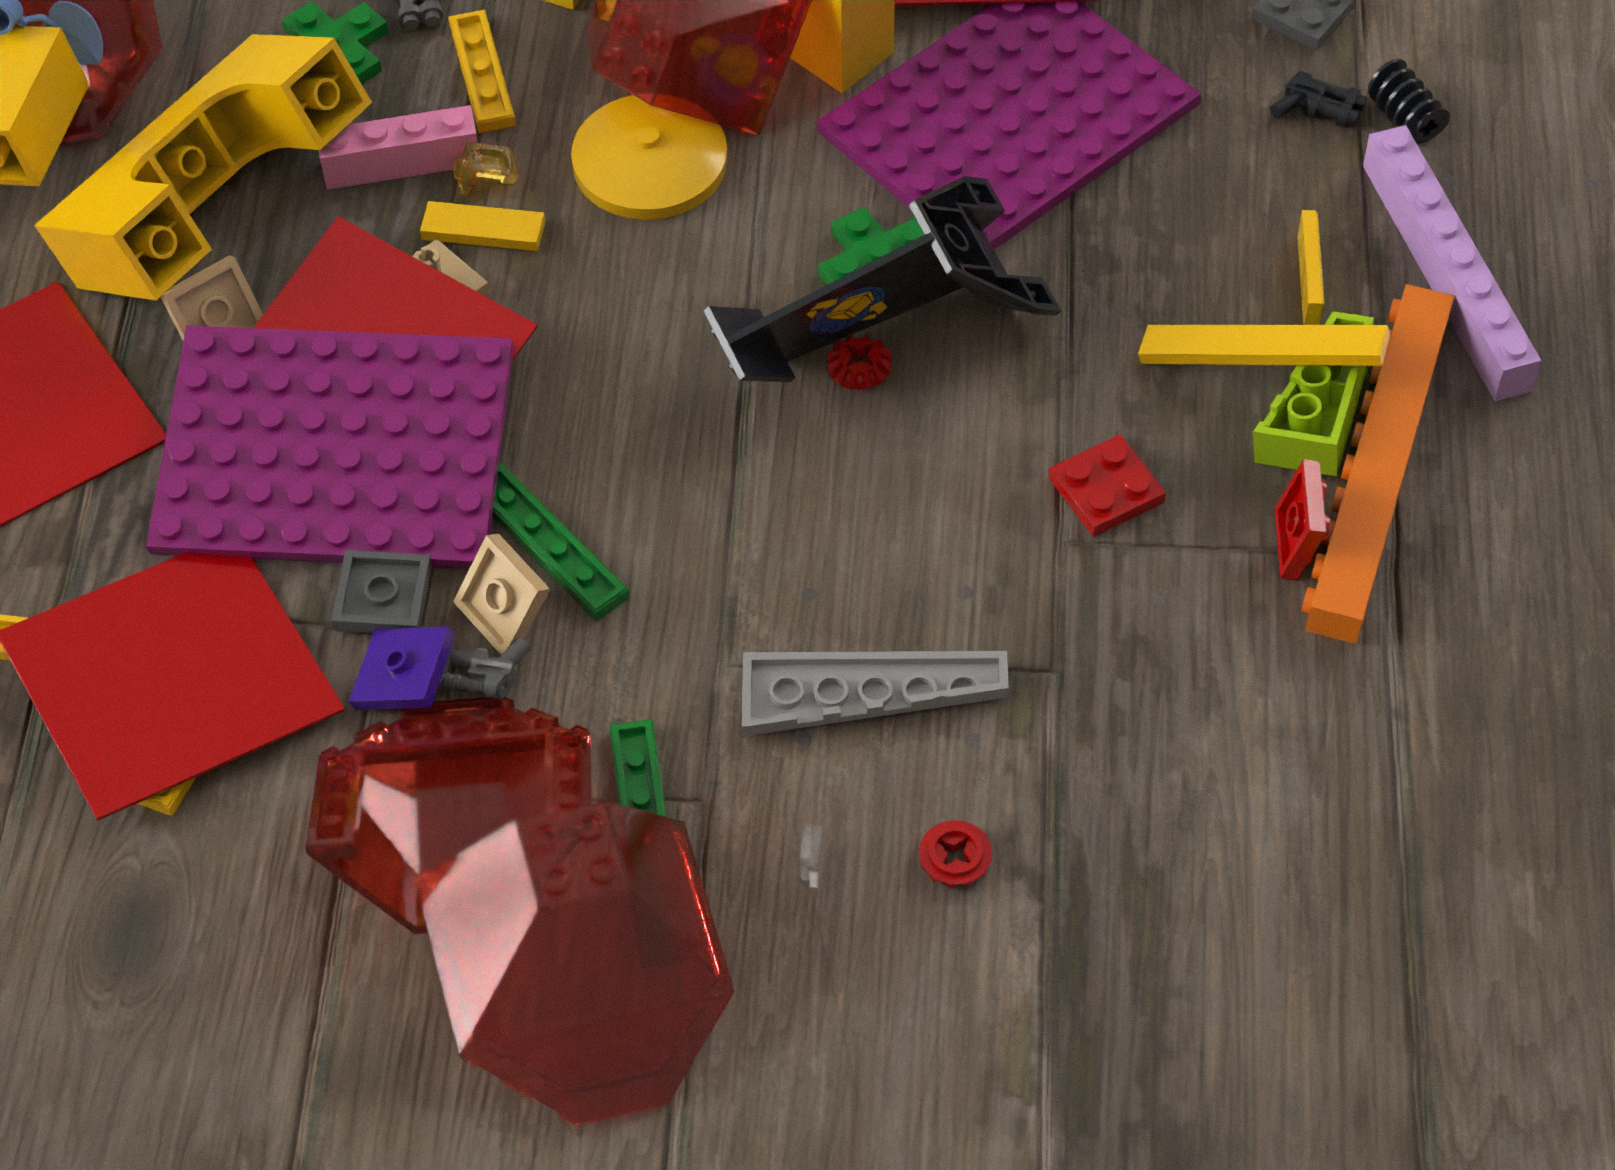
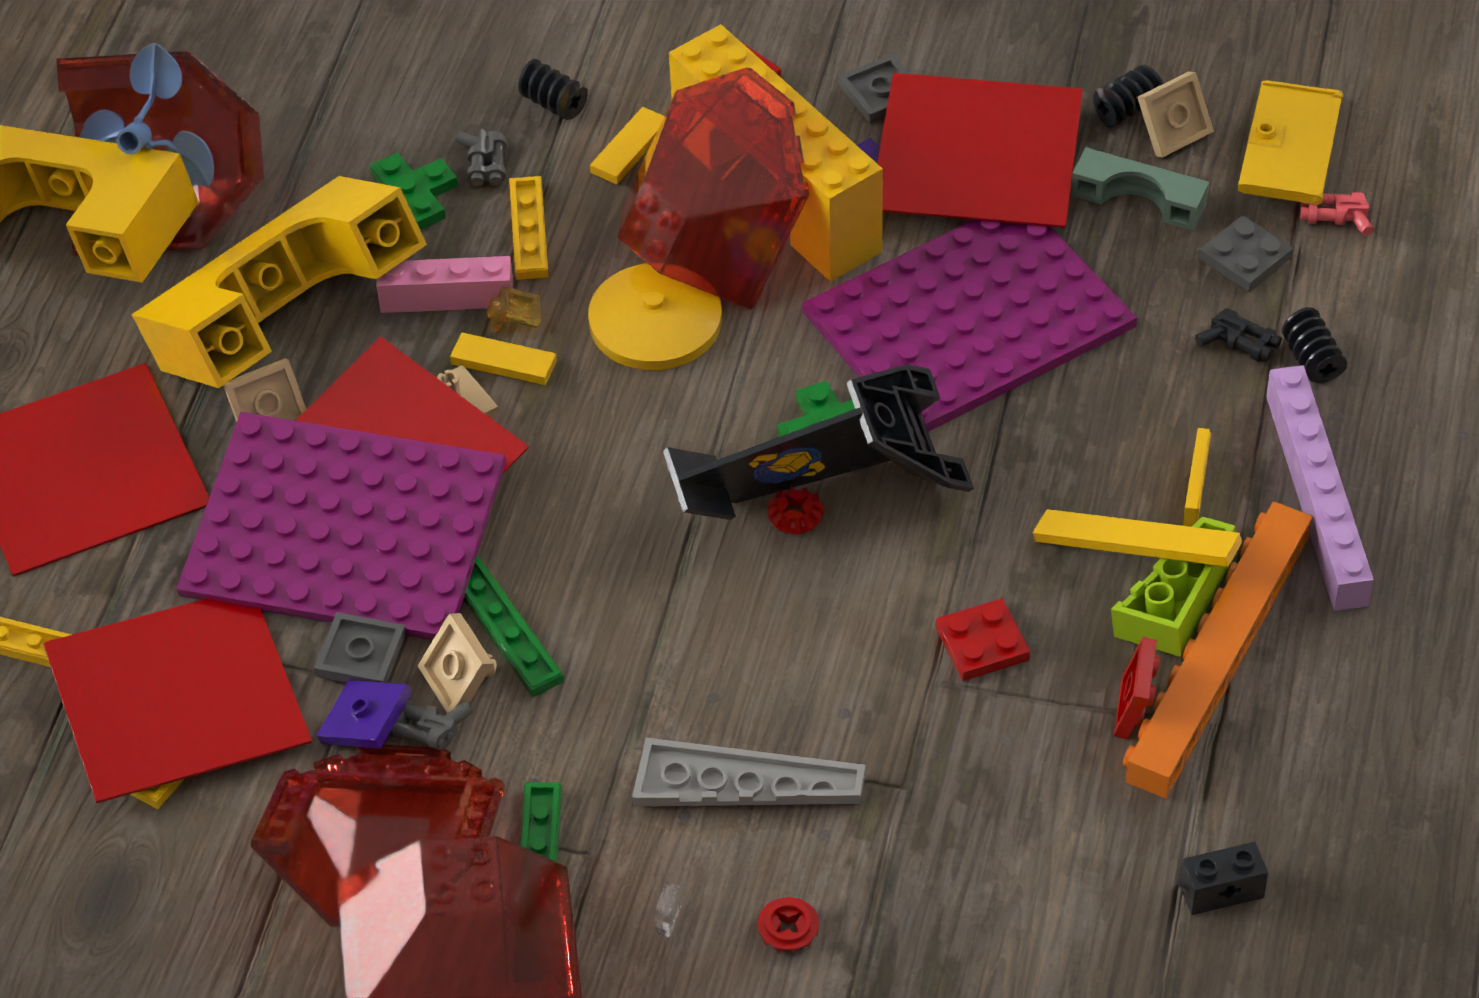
camera: 10 degrees right, 5 degrees down
none -> black brick [1179,842,1268,915]

